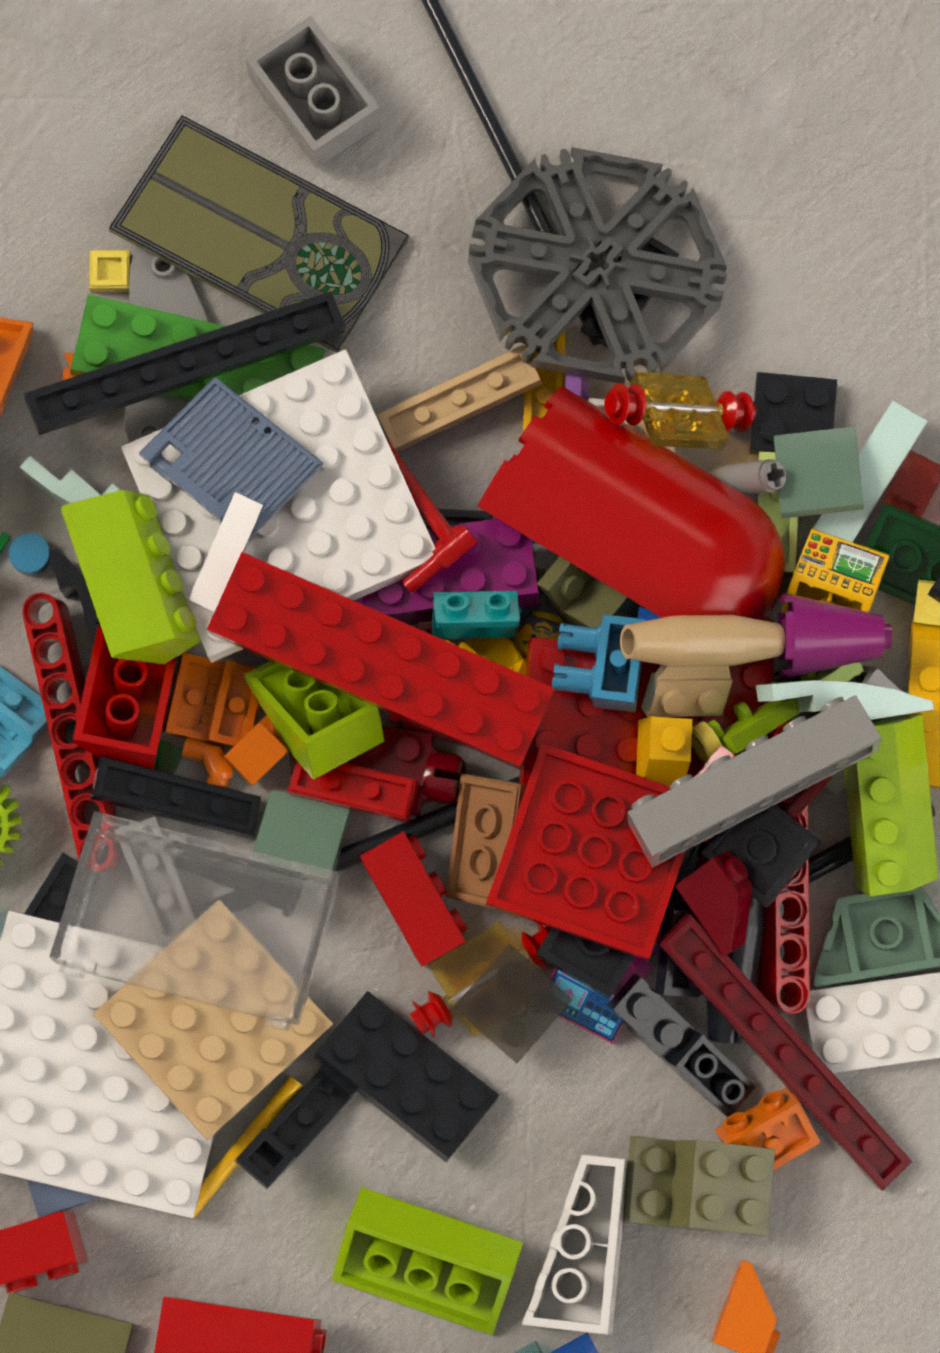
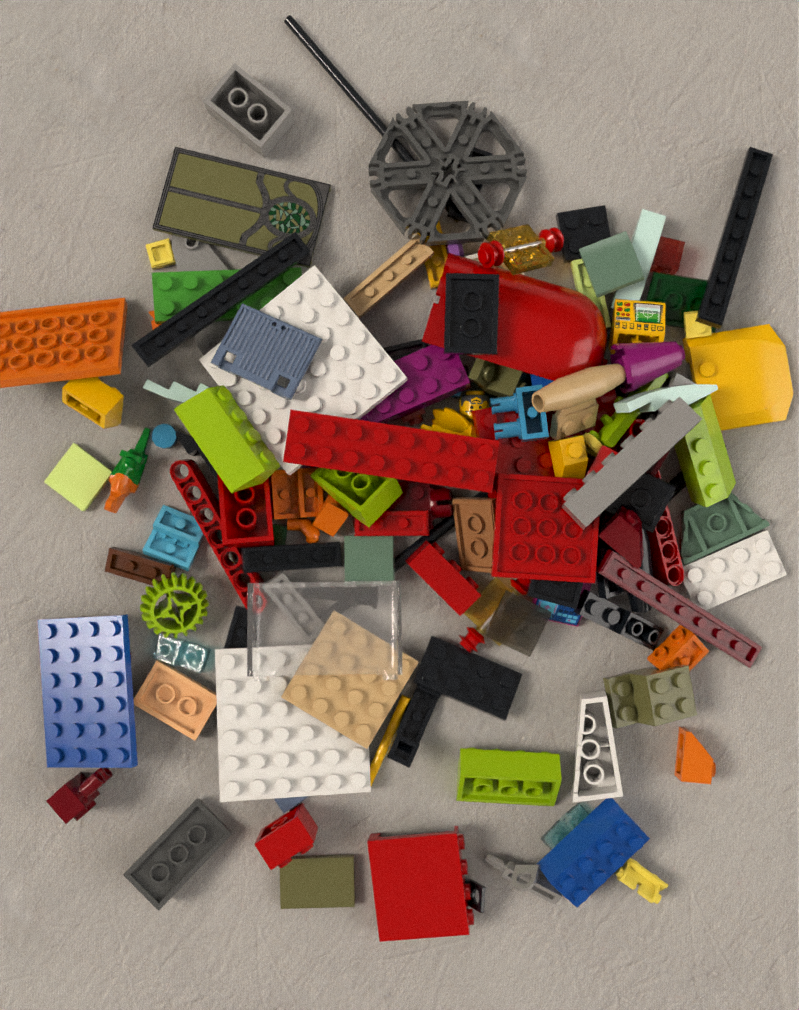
camera: 20 degrees left, 10 degrees up
white sticker [188,492,263,612] -> none
red bar [386,438,478,594] -> none
teal bracket [432,591,520,639] -> none
light grey piece [710,459,786,495] -> none
none -> black plate [444,273,499,355]

